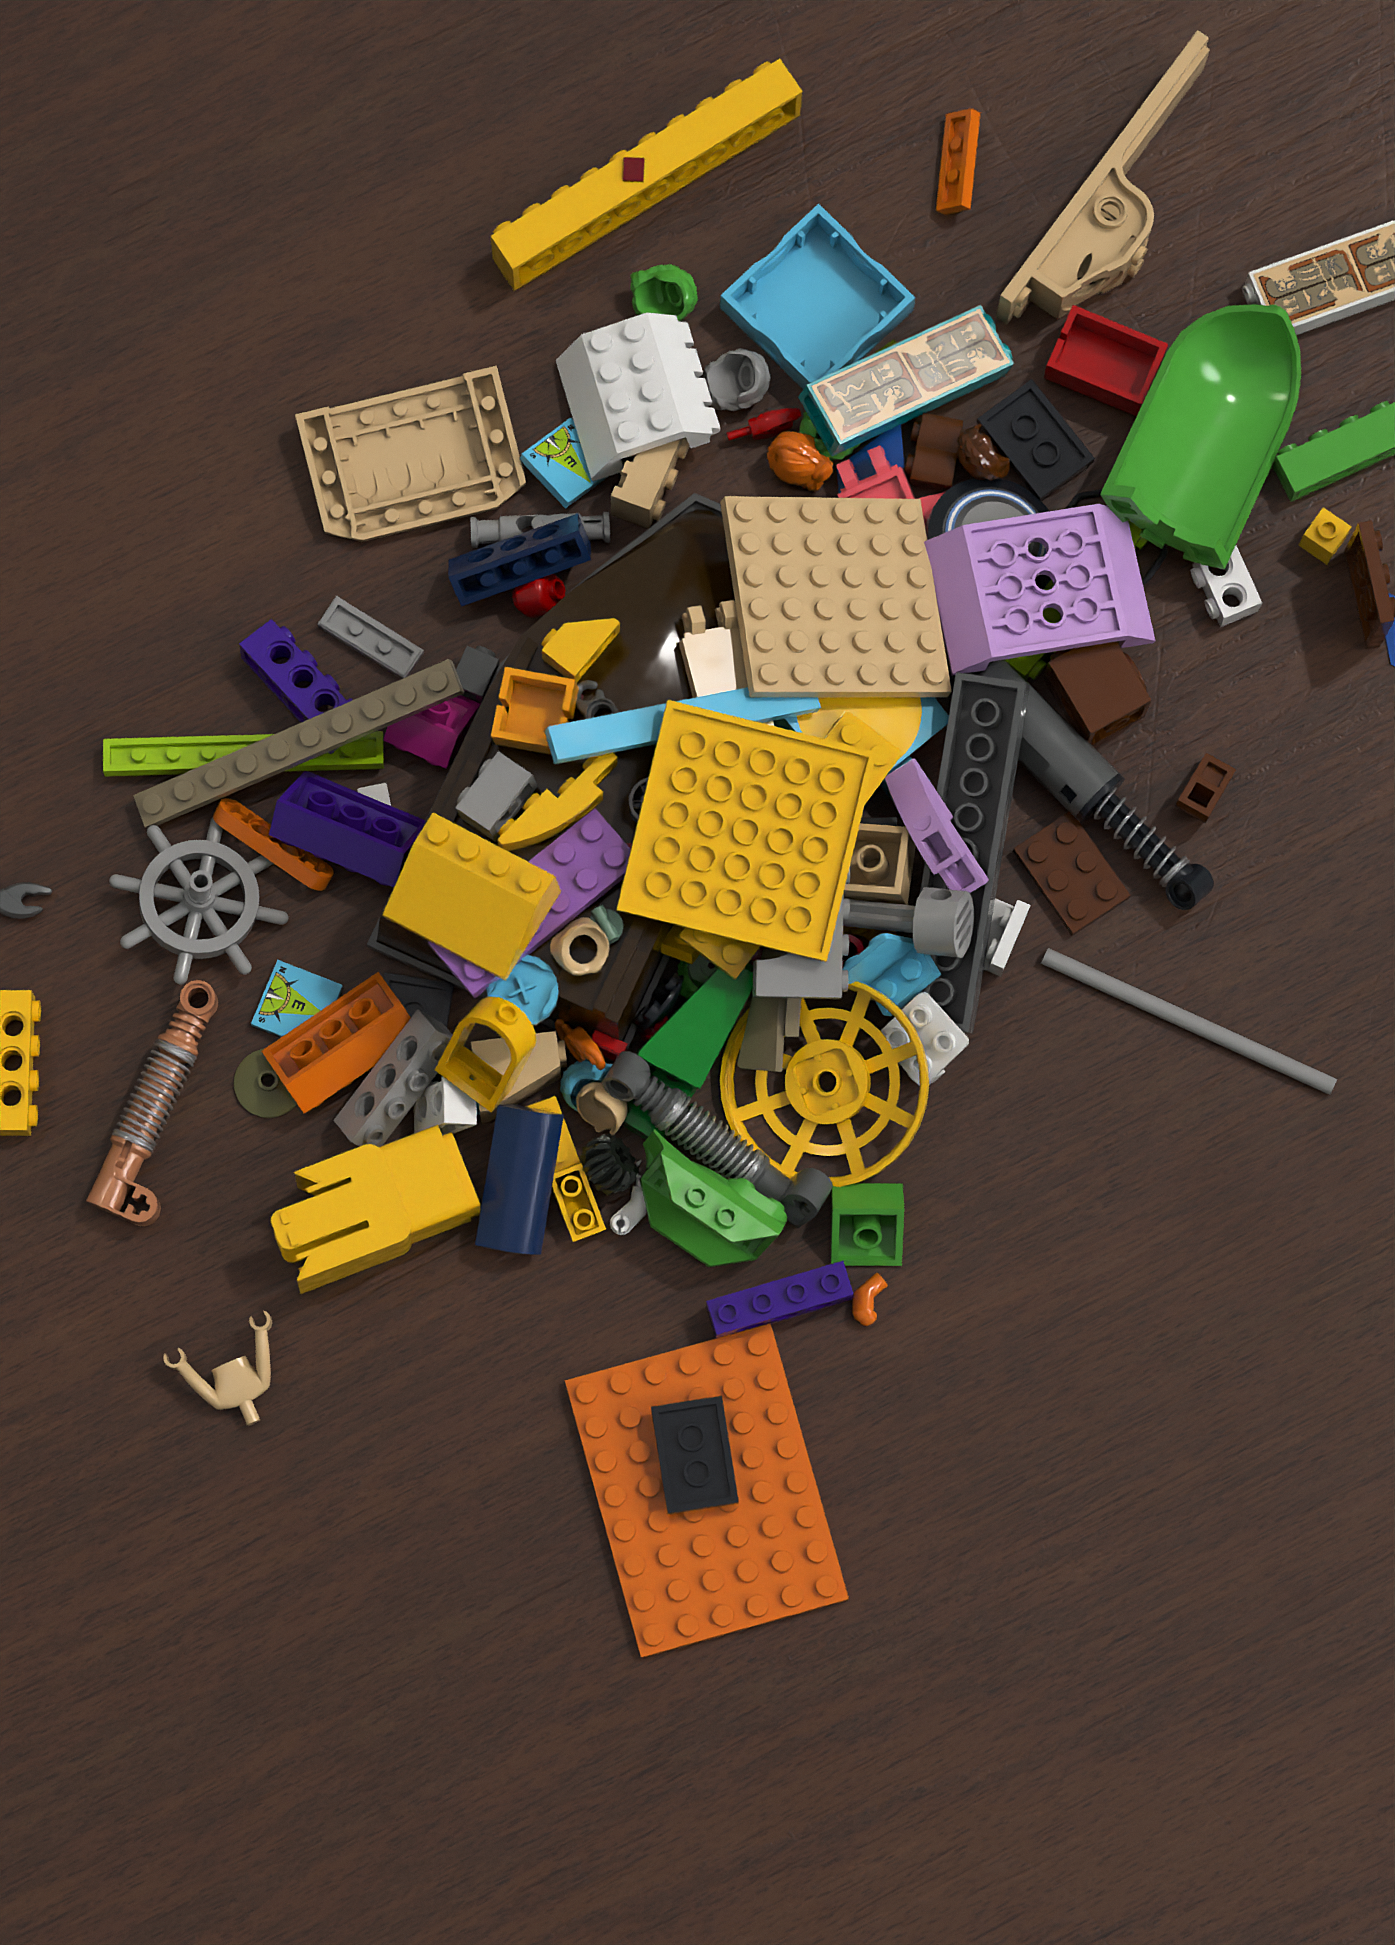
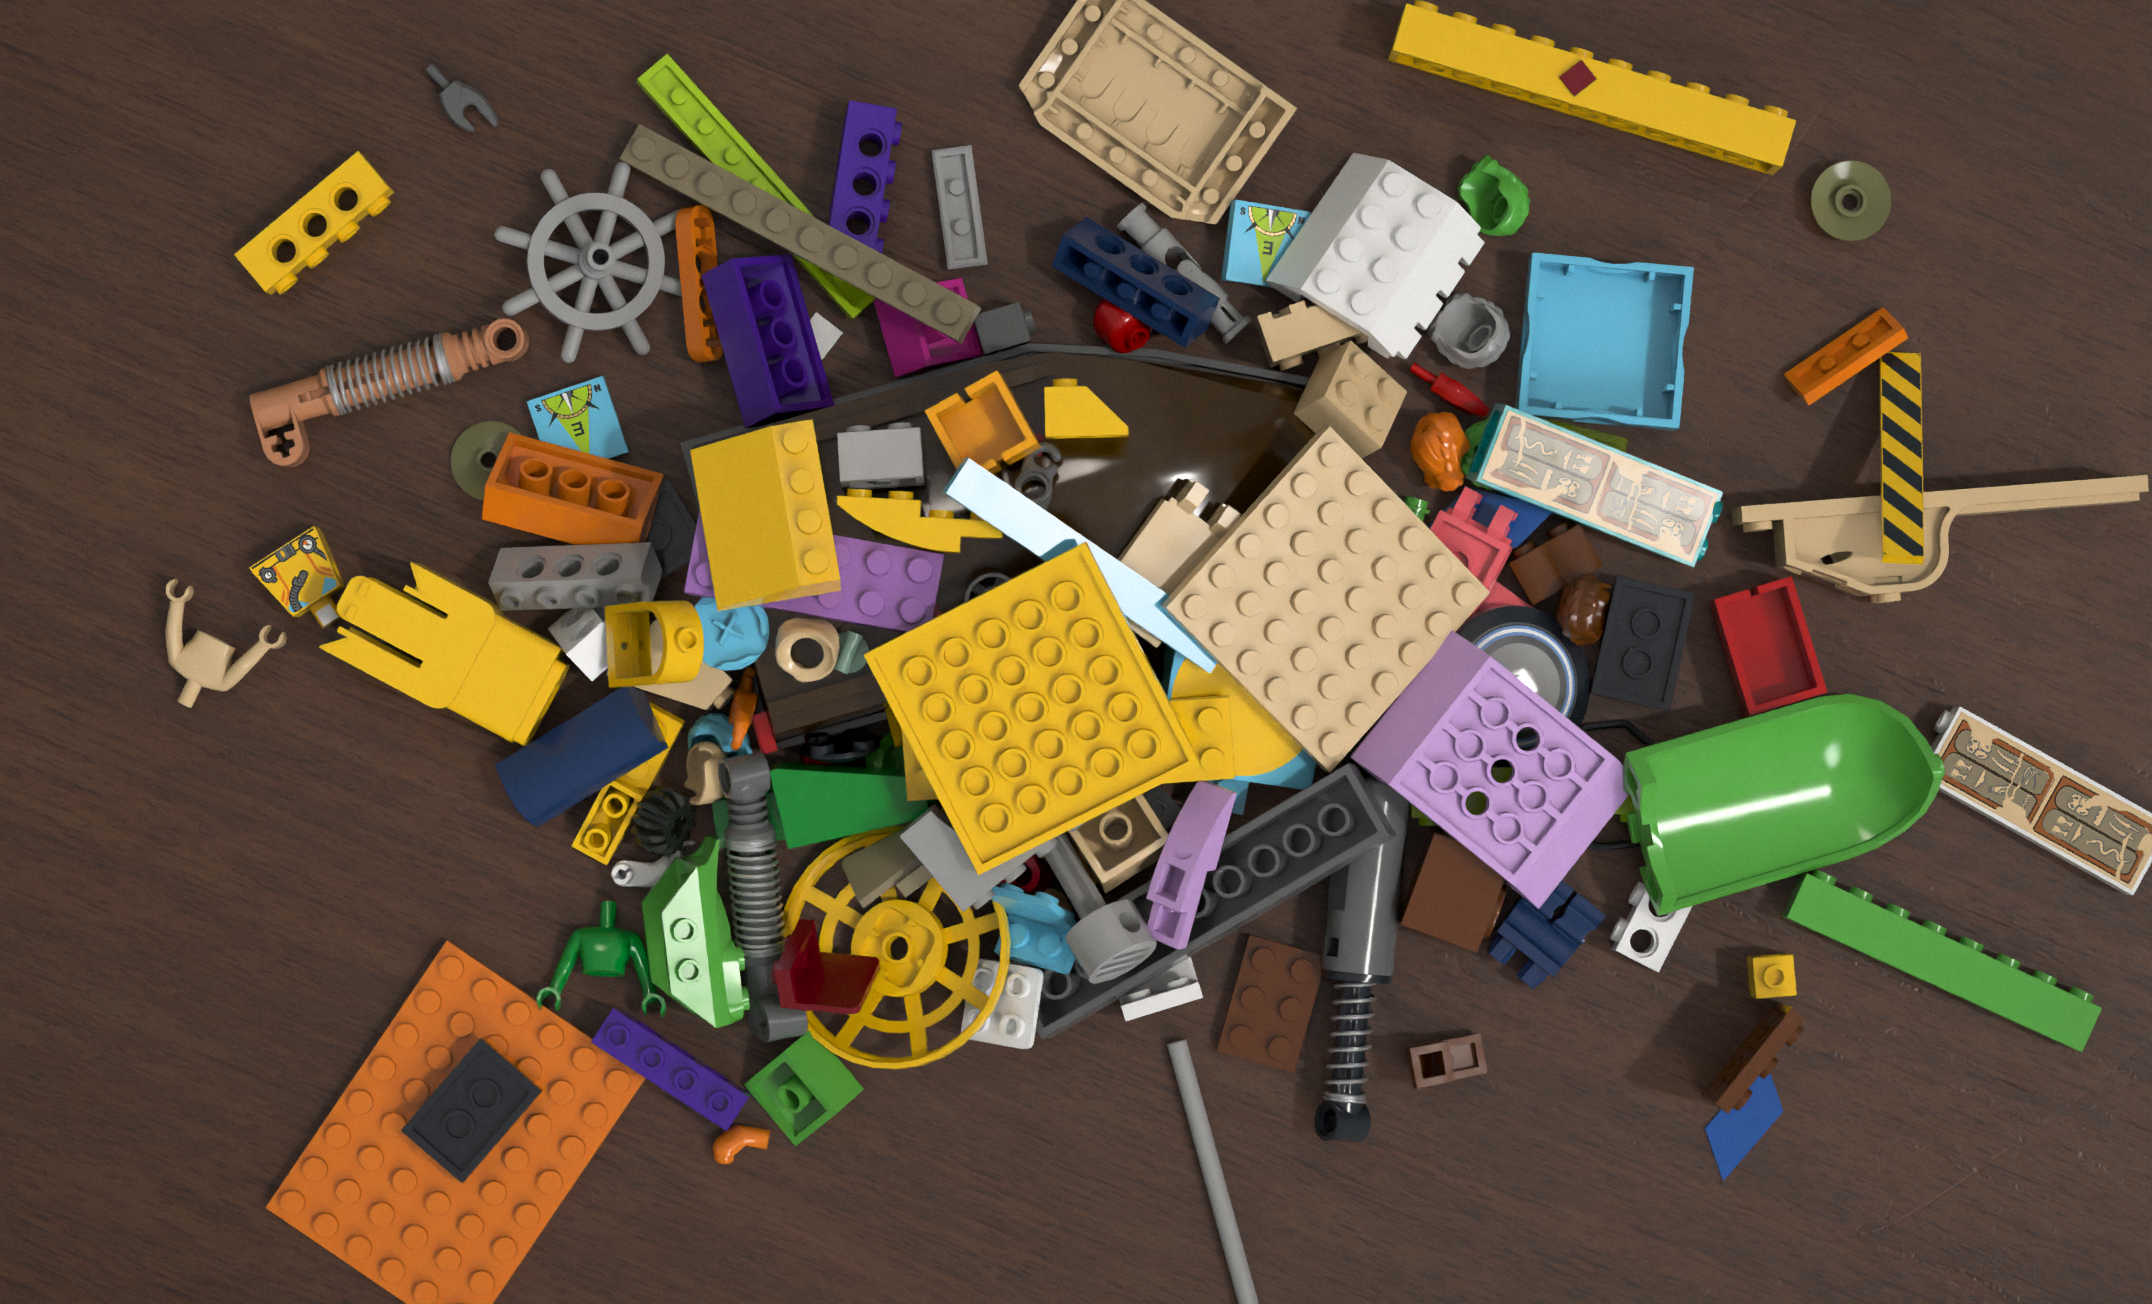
camera: 55 degrees right, 10 degrees up
none -> yellow torso [249,526,345,629]
none -> green piece [536,901,667,1018]
none -> dark red bracket [771,919,880,1014]
none -> tan brick [1294,340,1407,459]
none -> dark blue hips [1487,880,1606,989]
none -> olive dish [1810,160,1892,241]
none -> tile [1879,352,1924,565]

